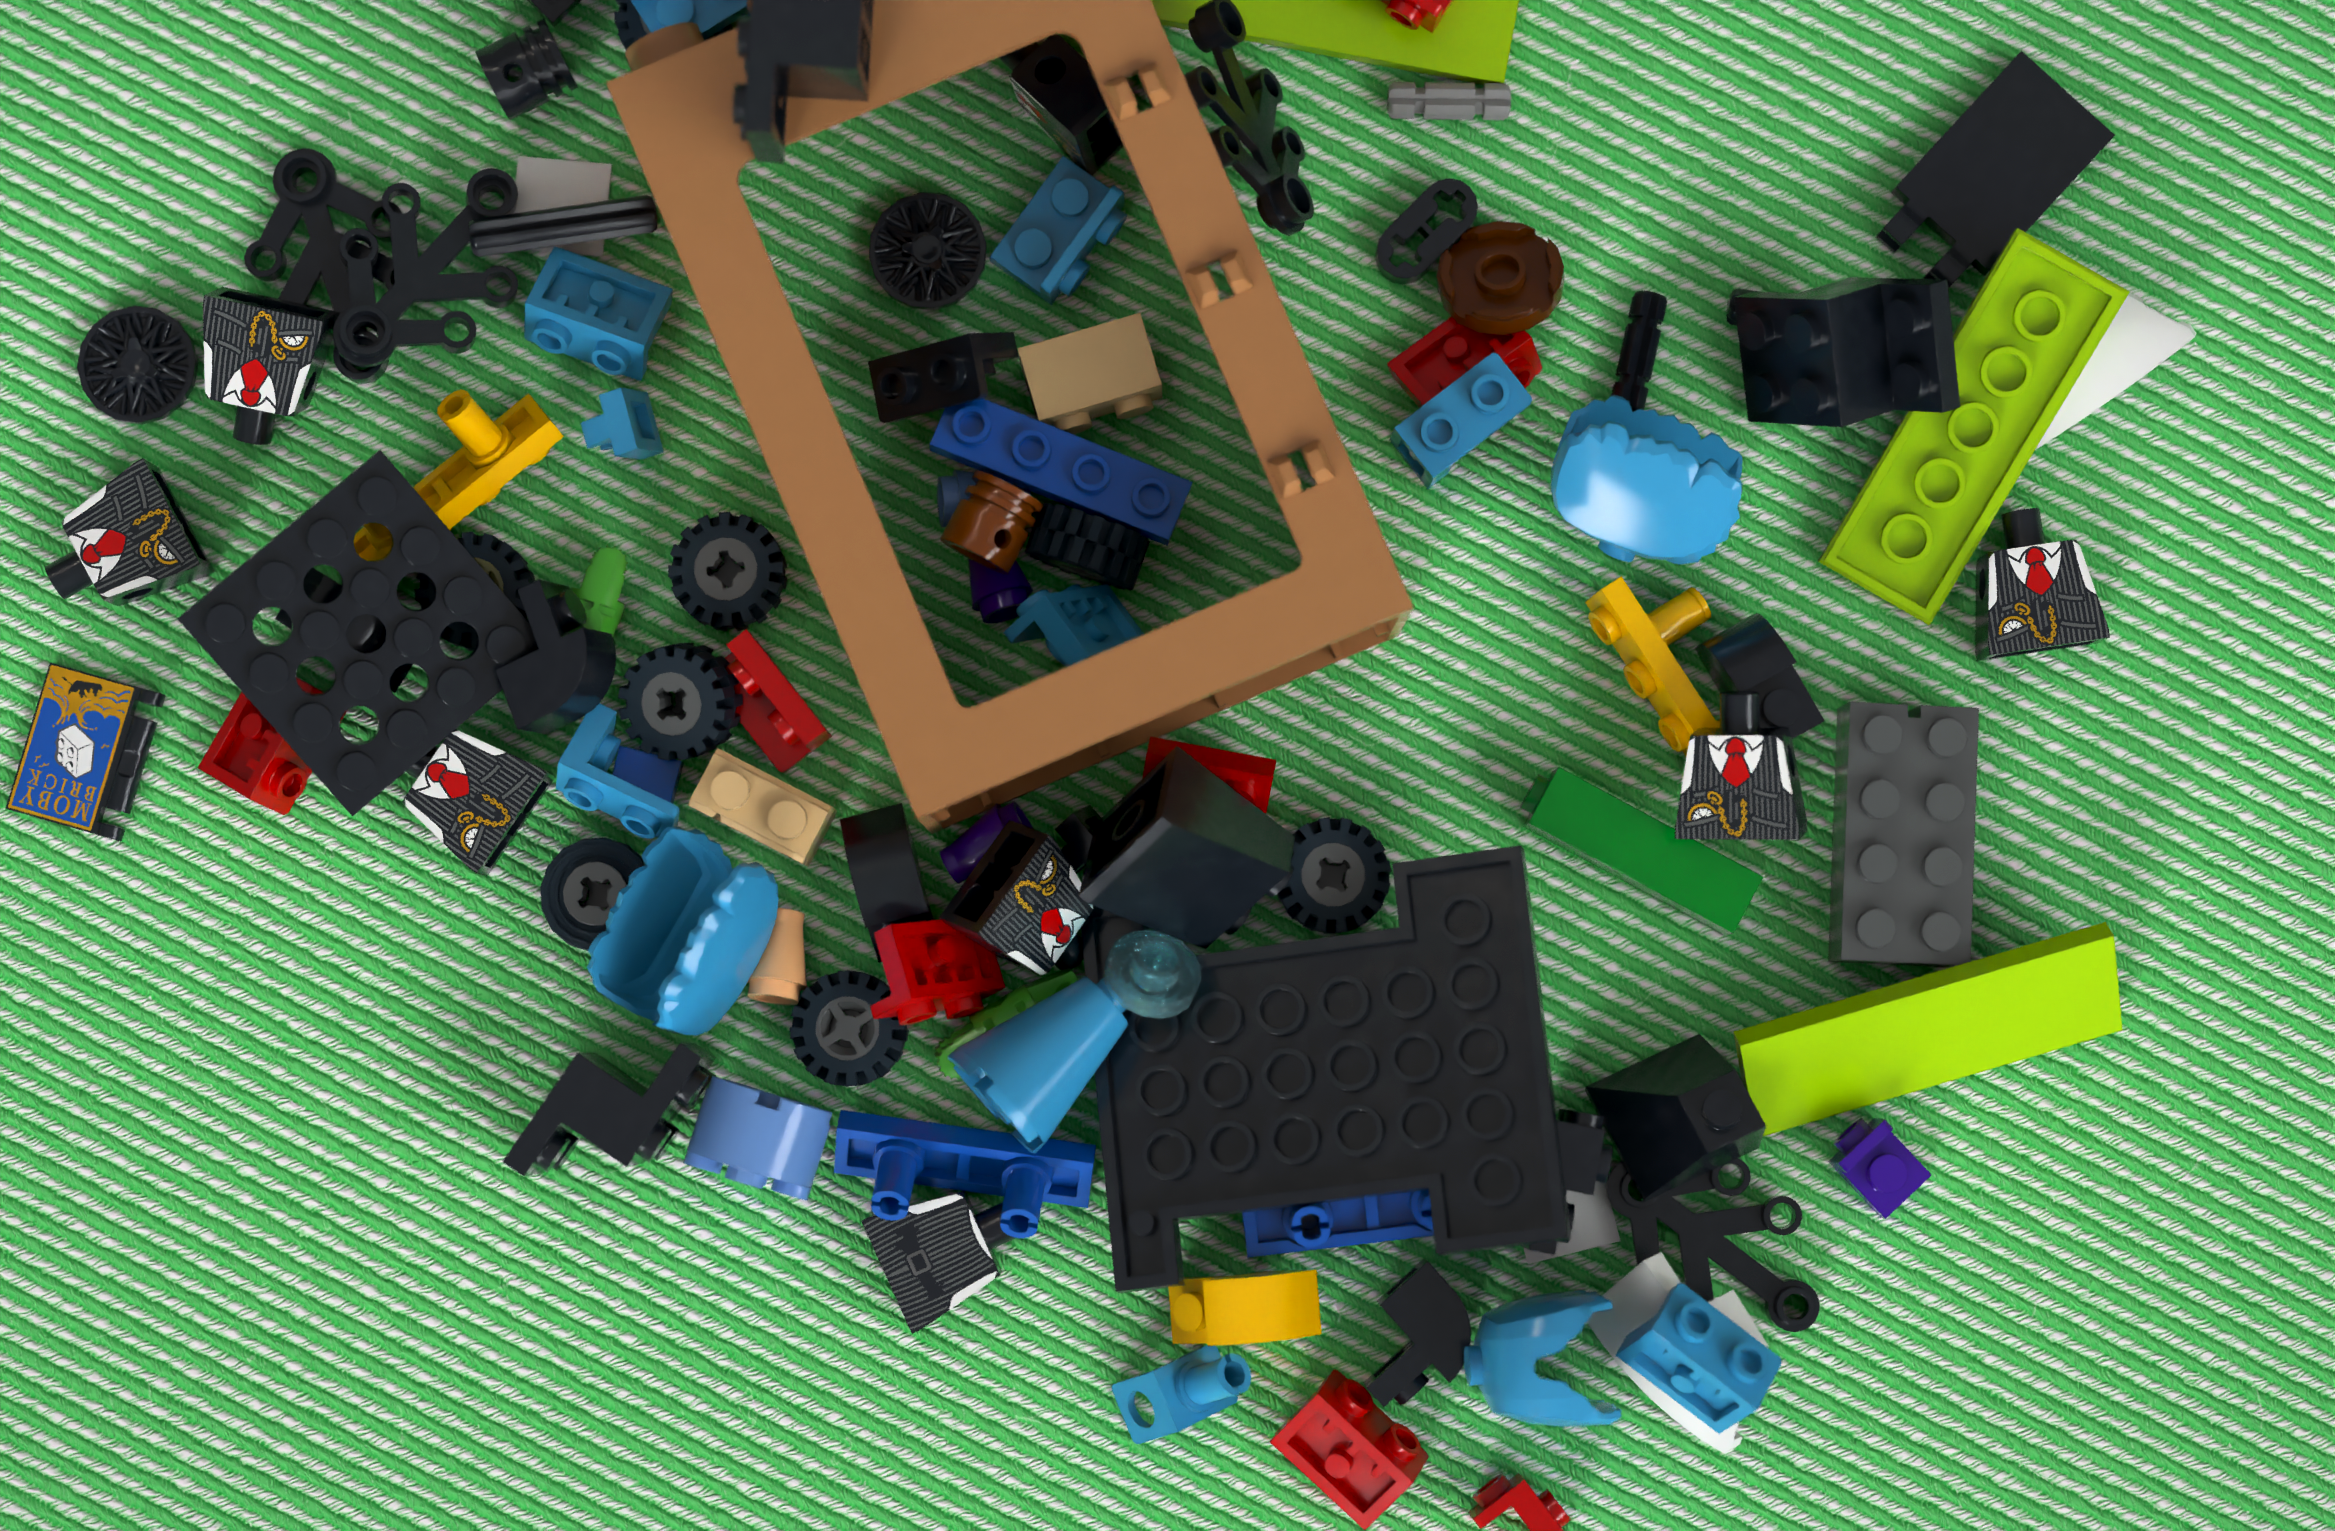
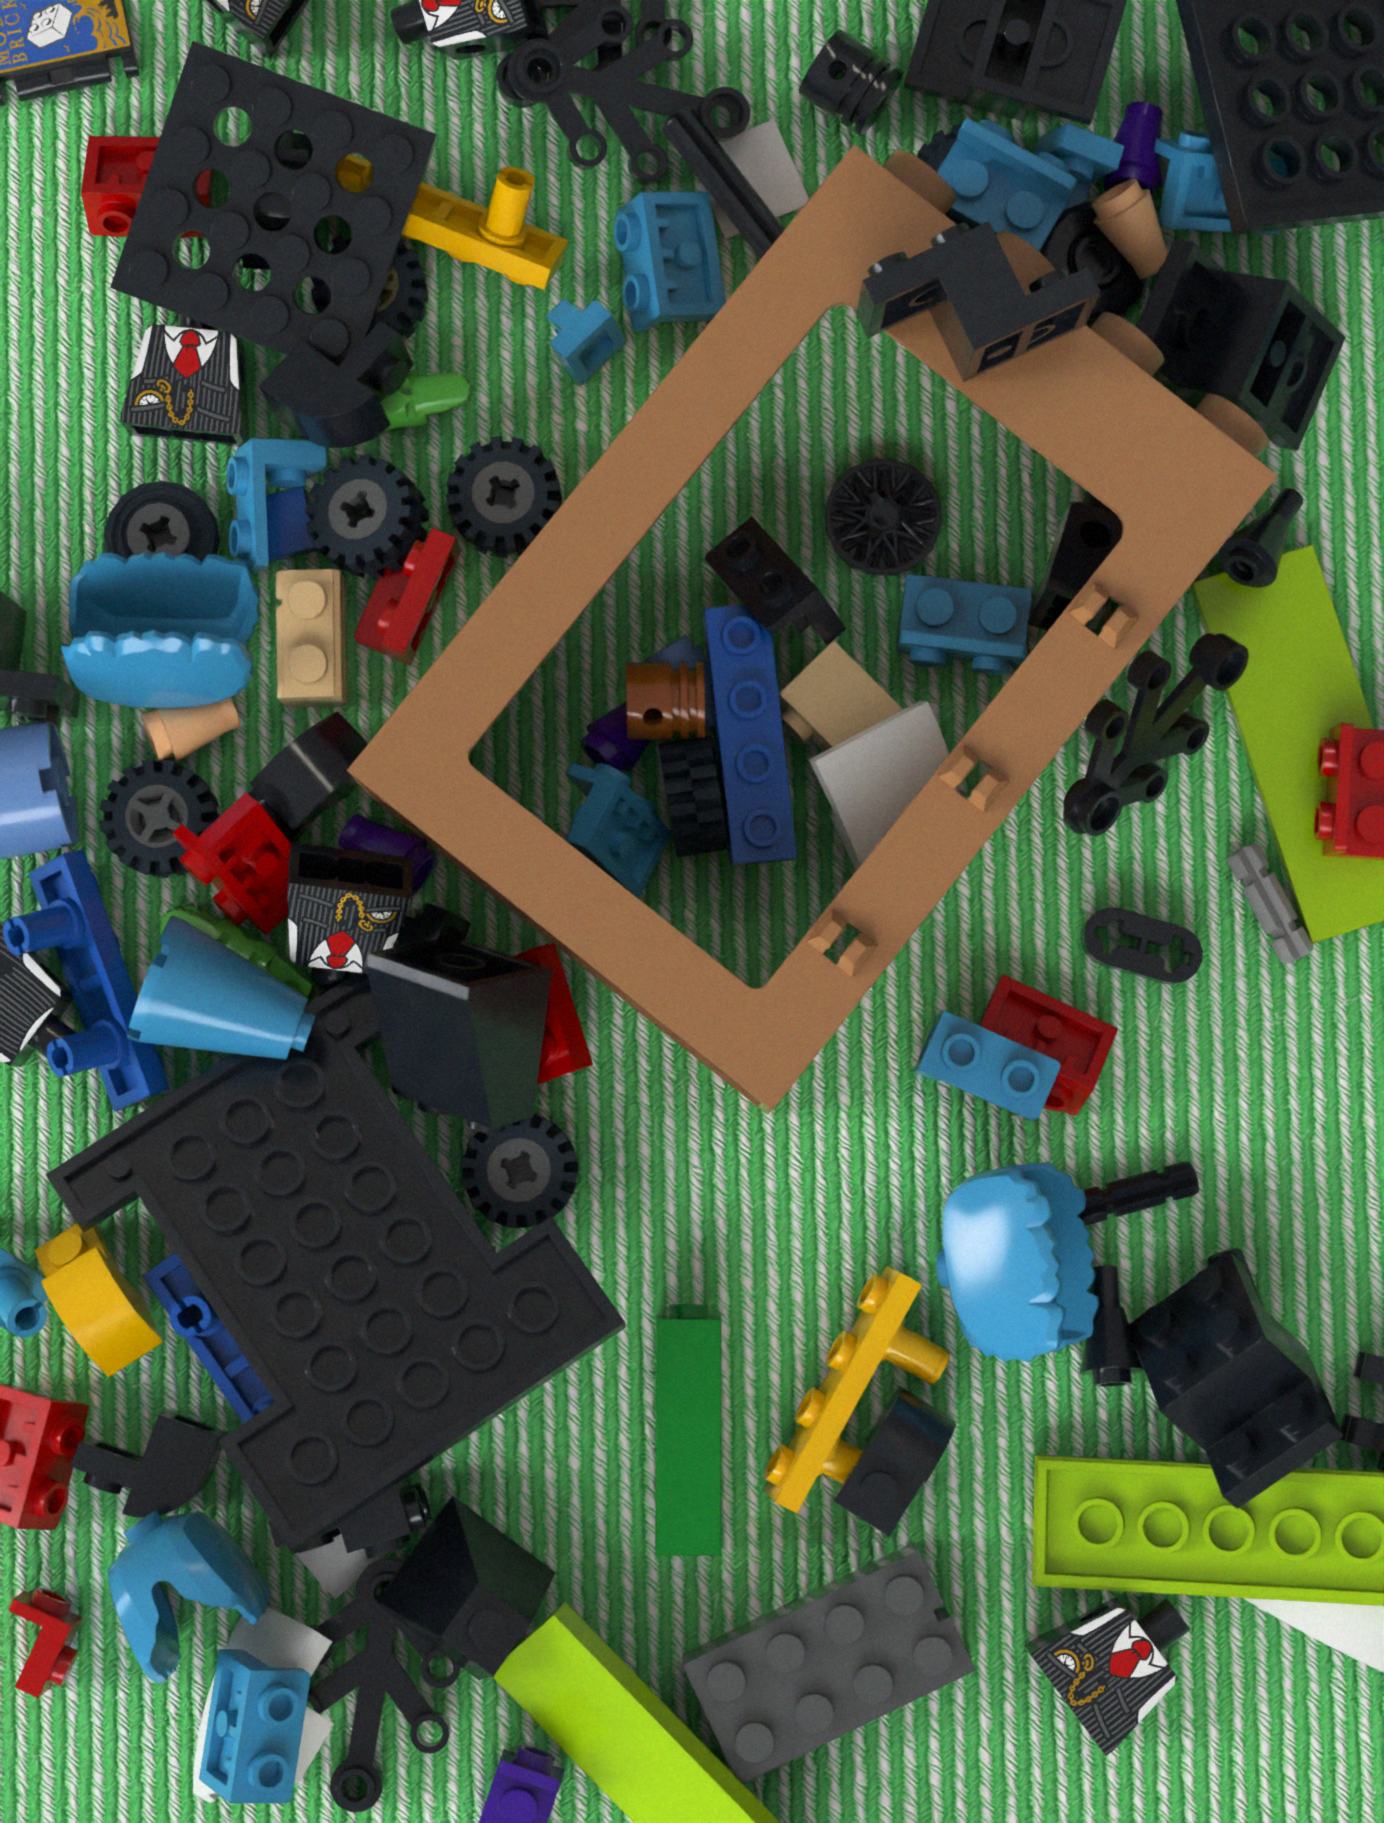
camera: 65 degrees right, 0 degrees up
clear light blue plate [1104,930,1201,1018] -> none
reddish brown tile [1437,221,1564,335] -> none
torso [1675,691,1807,840] -> none
none -> white slope [809,701,960,875]
none -> black cone [1080,1265,1144,1387]

